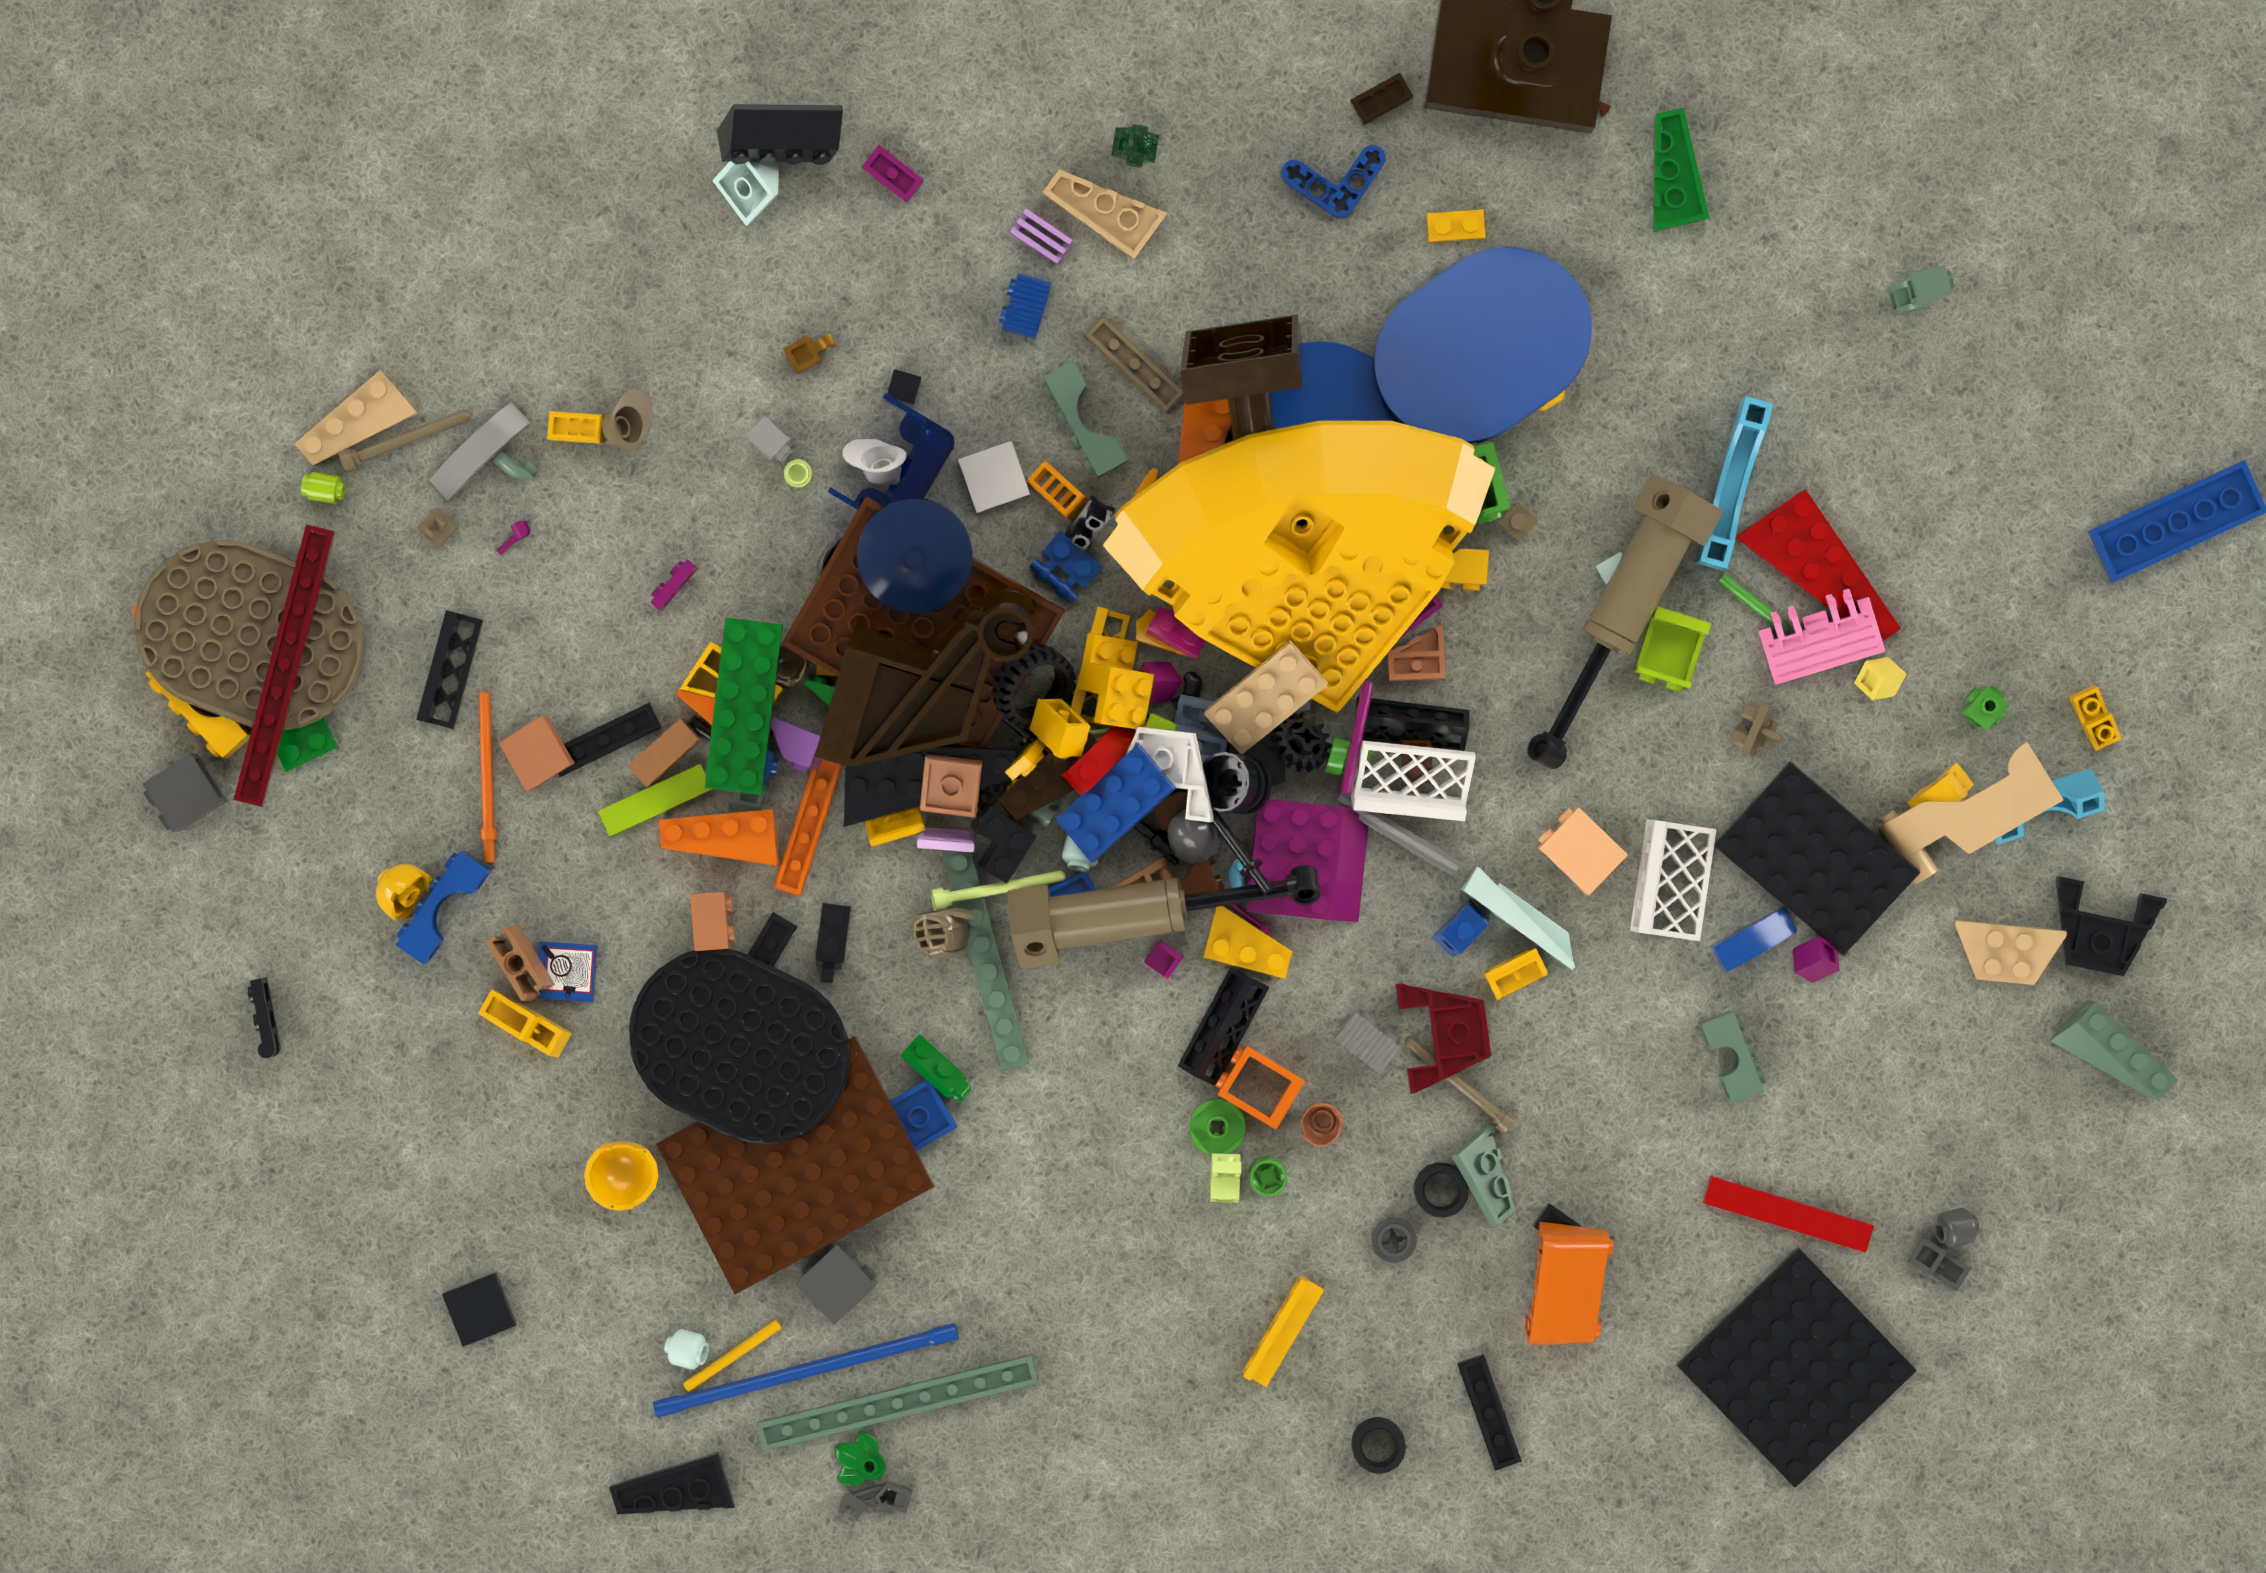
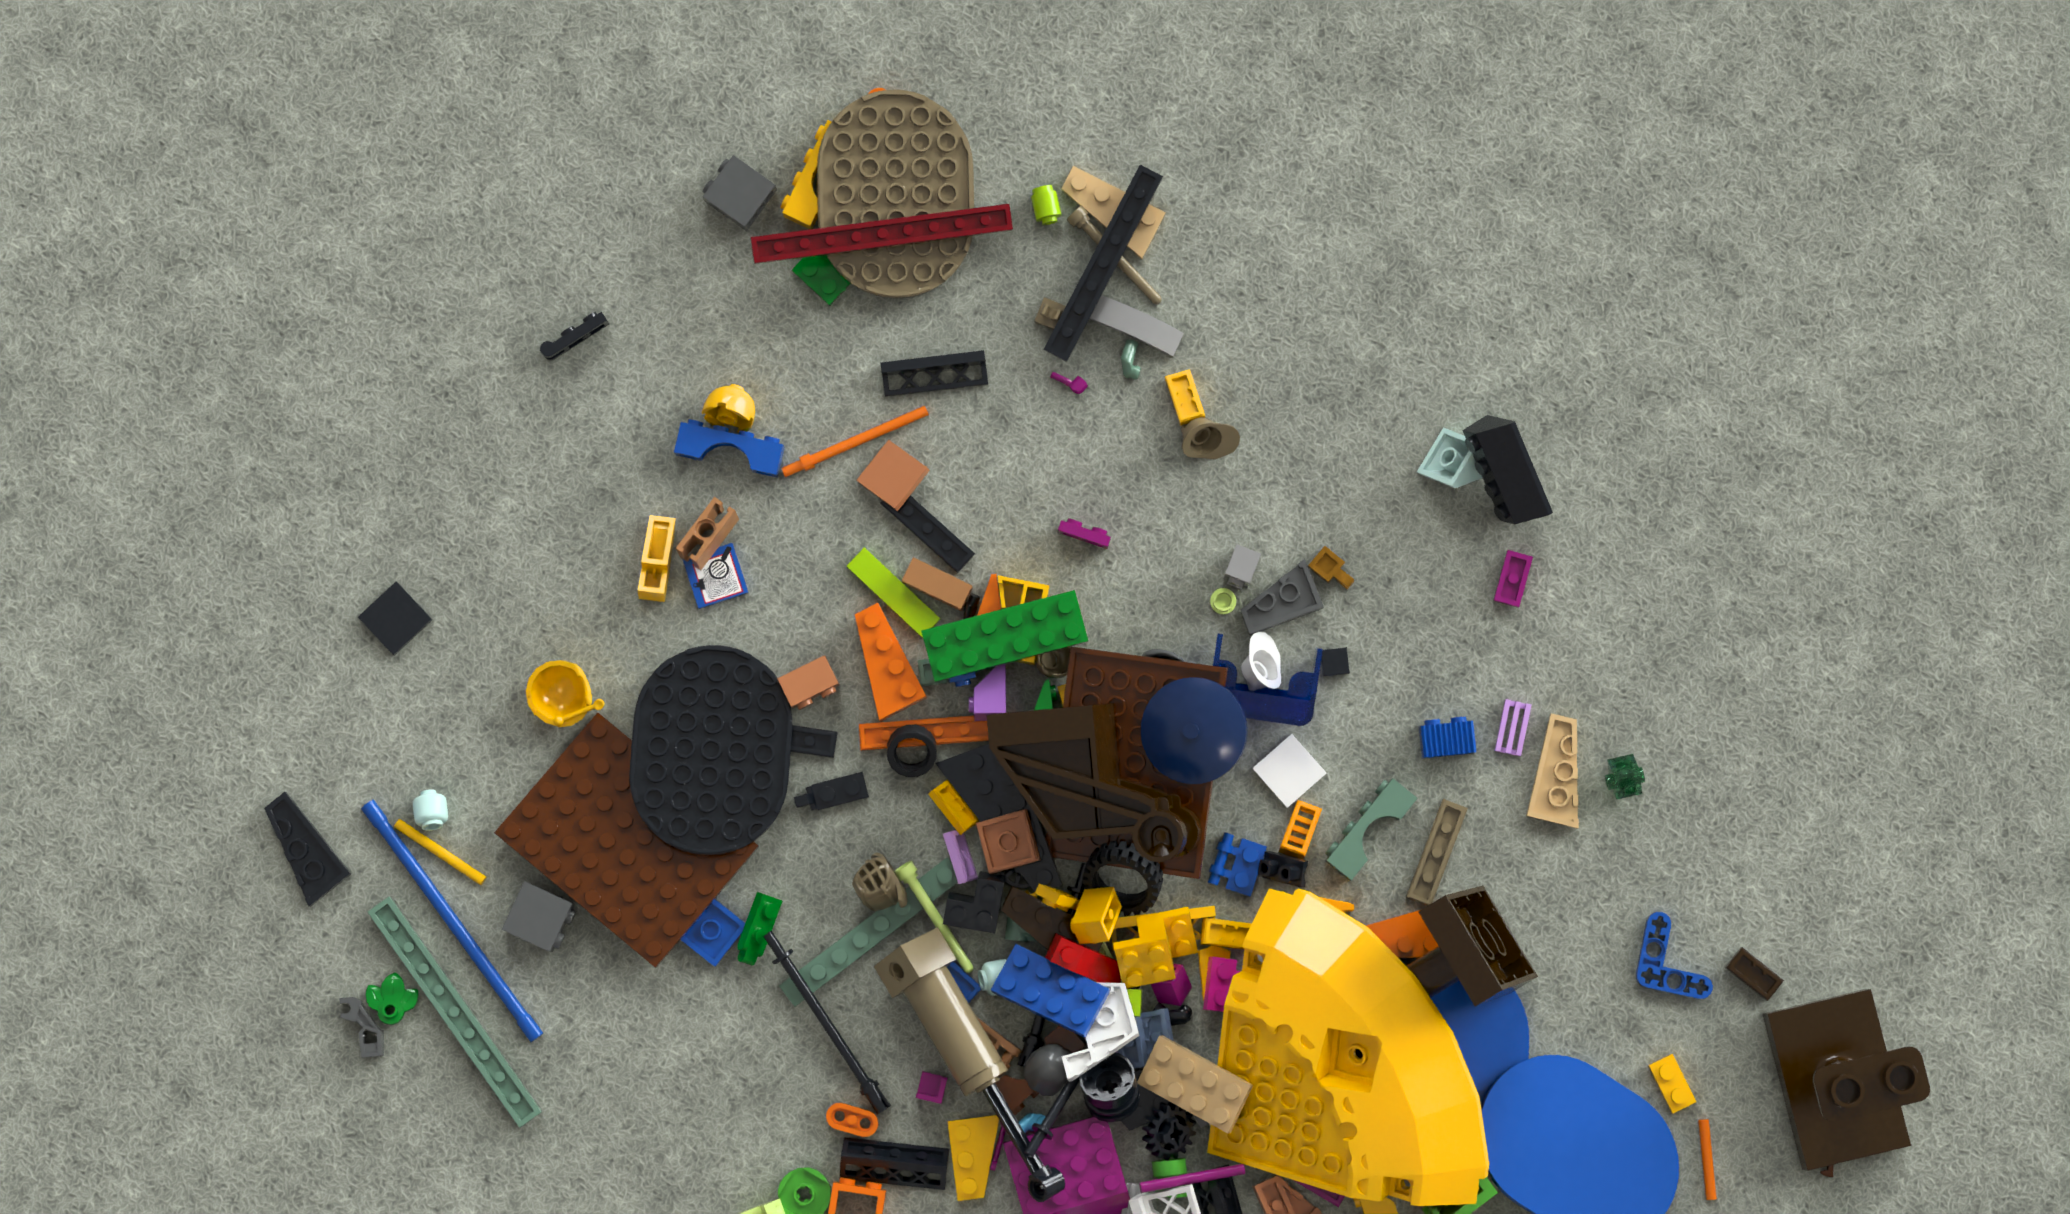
camera: 75 degrees right, 5 degrees down
none -> yellow hinge [554,699,605,726]
none -> black bar [763,931,891,1115]
none -> orange plate [826,1103,879,1137]
none -> black tyre [887,724,937,777]
none -> black plate [1044,165,1163,362]
none -> yellow plate [1200,918,1252,950]
none -> dark grey wing [1240,559,1324,636]
none -> orange bar [1698,1119,1717,1200]

